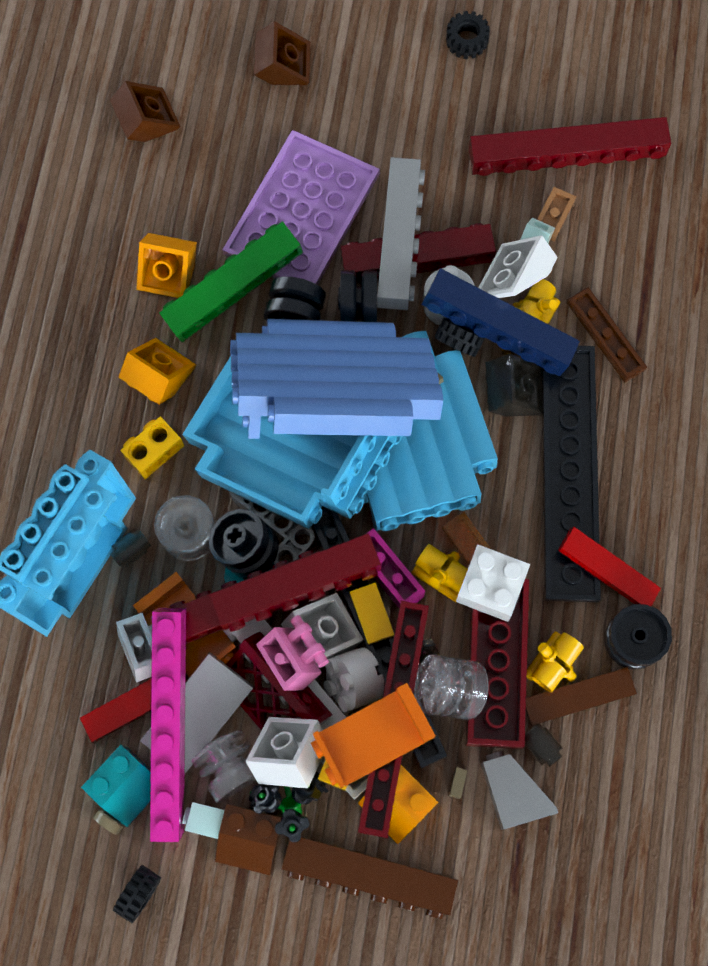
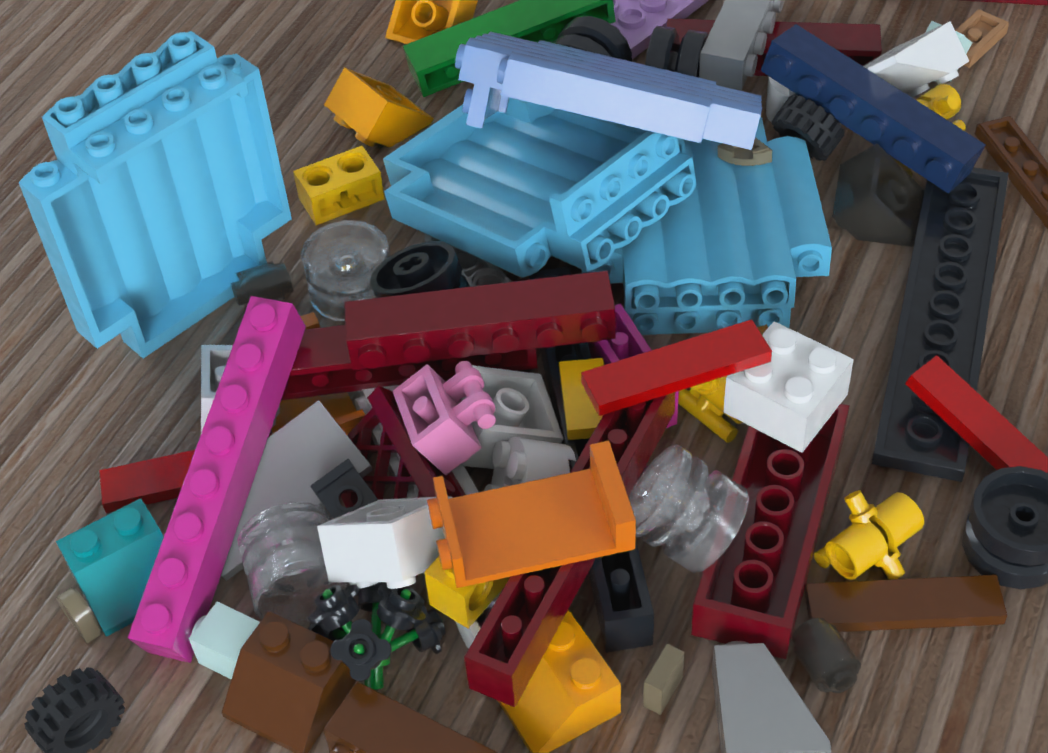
camera: 15 degrees right, 25 degrees down
none -> black brick [310,459,378,519]
none -> red tile [581,319,772,416]

